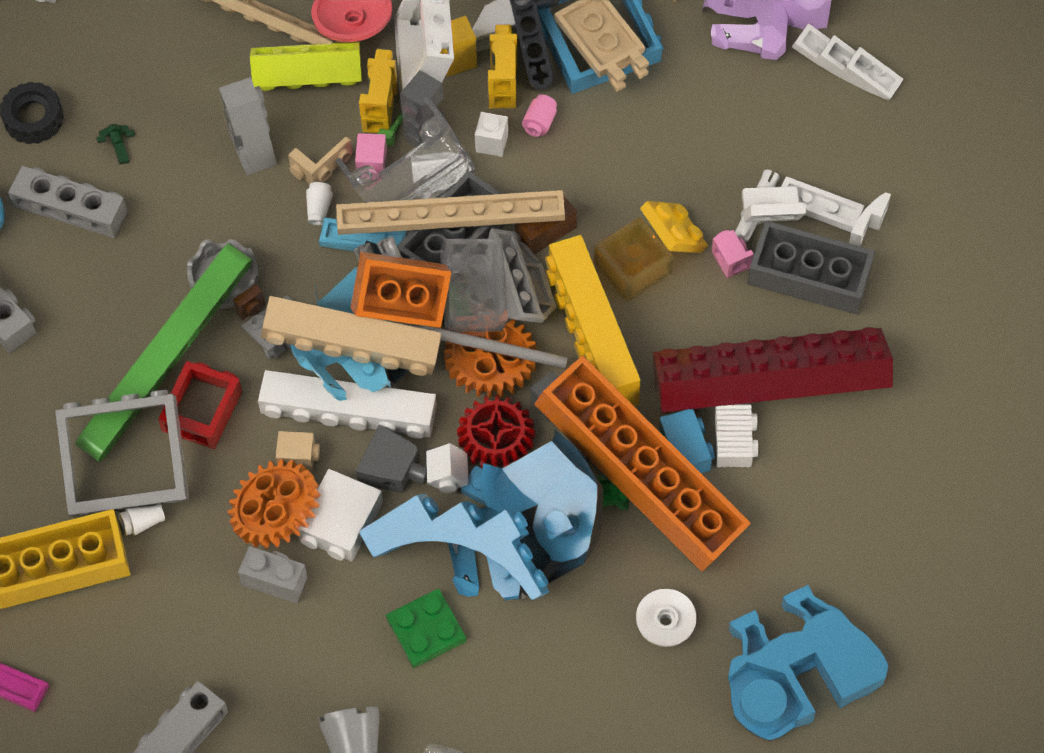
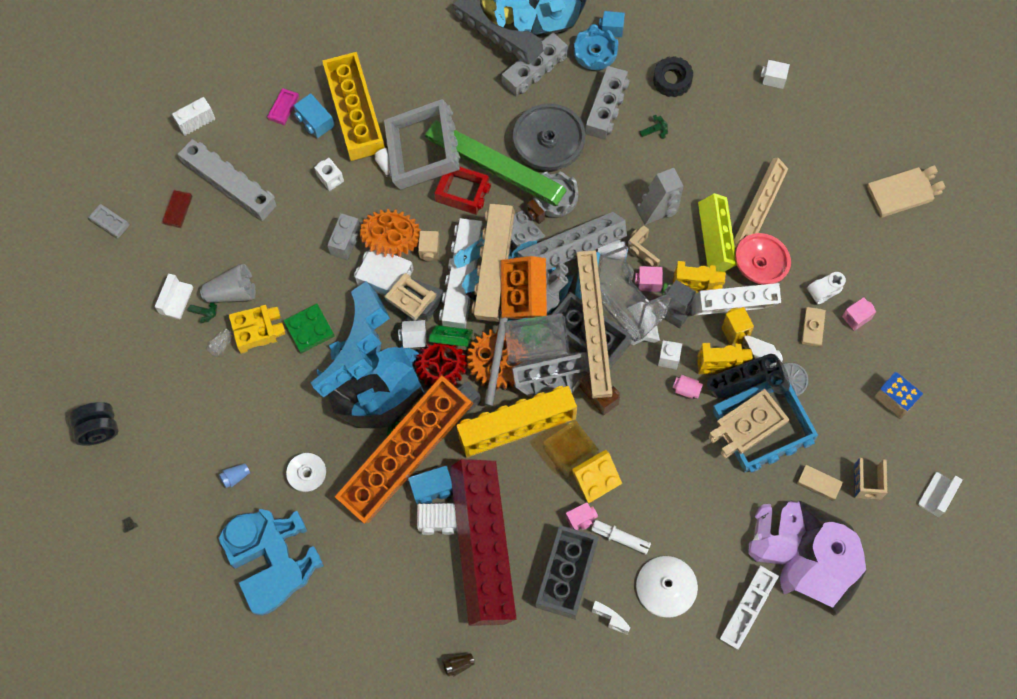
camera: 90 degrees right, 5 degrees up
white panel [742,186,806,222] -> none
white plate [781,176,864,232] -> none
none -> medium blue cone [219,463,250,488]
none -> yellow hips [229,305,286,354]
none -> dark azure brick [294,93,335,138]
none -> white brick [314,158,344,191]
none -> tan plate [385,273,436,320]
none -> green tile [429,325,473,347]
none -> dark brown cone [442,653,475,677]
none -> dark grey dish [513,103,586,171]
none -> light grey brick [518,212,627,271]
none -> white dish [636,556,698,618]

